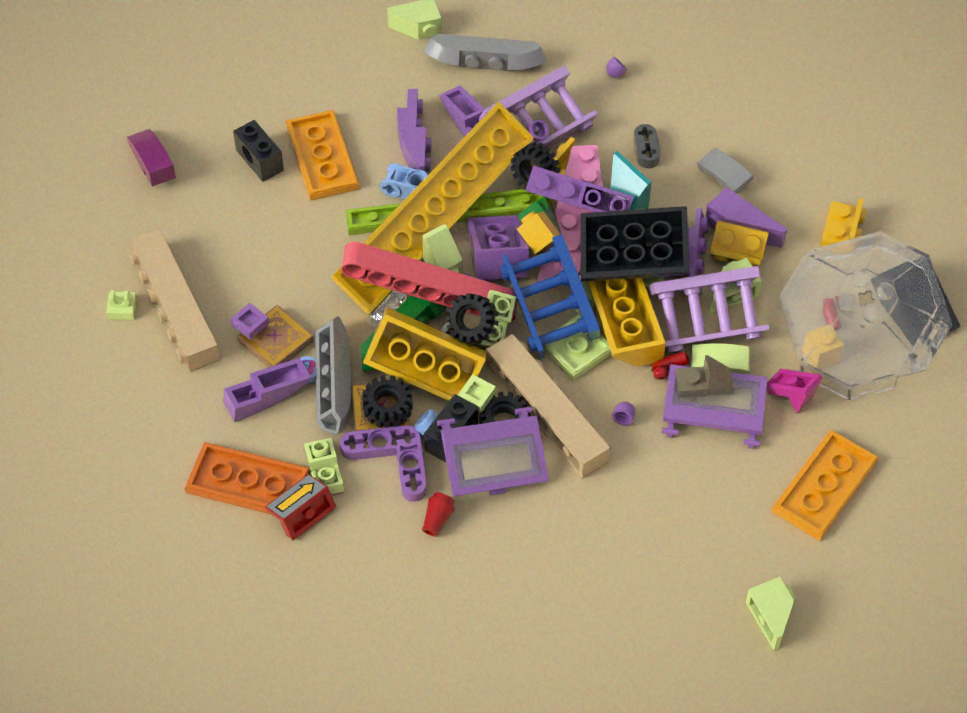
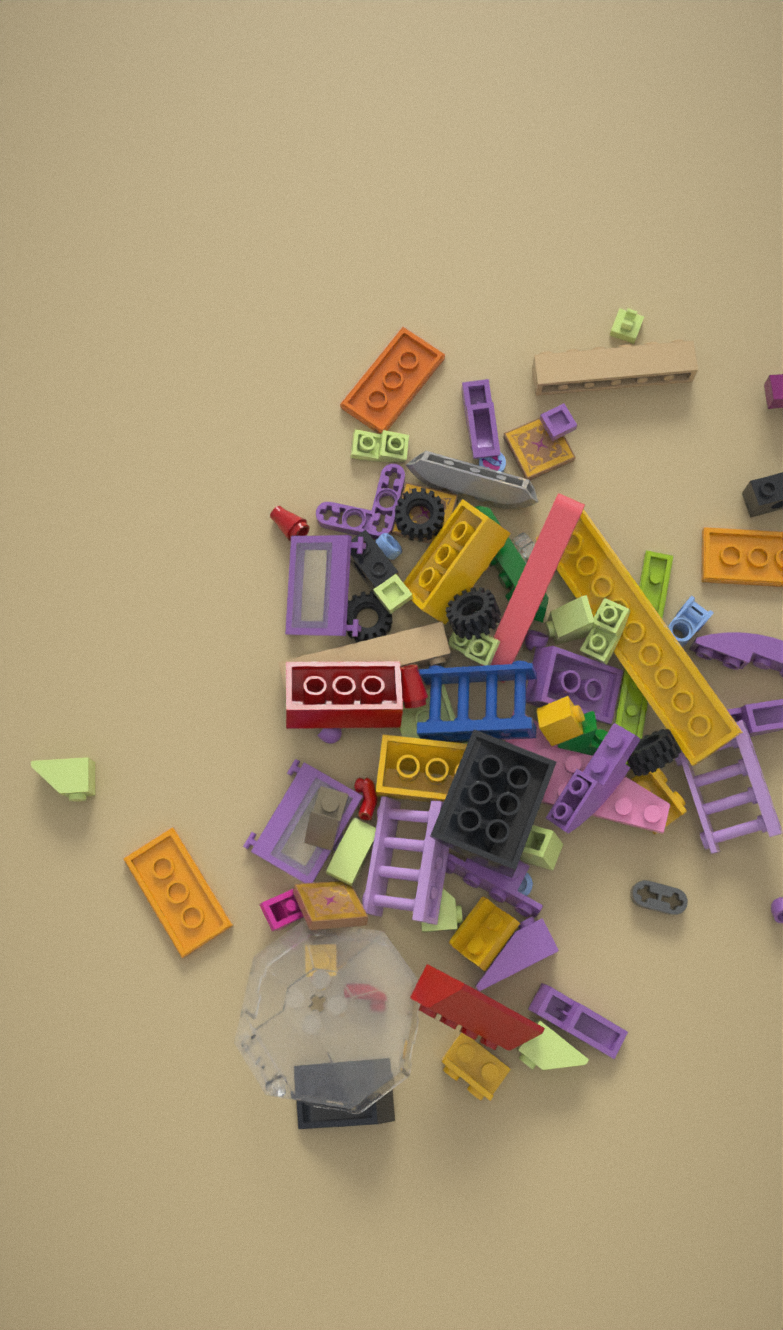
camera: 115 degrees right, 20 degrees up
panel [265,474,337,540] -> none
medium lavender hinge [527,120,549,141] -> none
slope [610,151,652,210] -> none
light grey slope [697,148,754,194] -> none
none -> red slope [286,661,403,729]
none -> medium nougat tile [293,881,368,930]
none -> red cone [401,665,428,708]
none -> red slope [410,964,545,1051]
none -> yellowish green slope [516,1019,589,1070]
none -> medium lavender slope [528,983,628,1059]
none -> yellowish green slope [580,598,630,665]

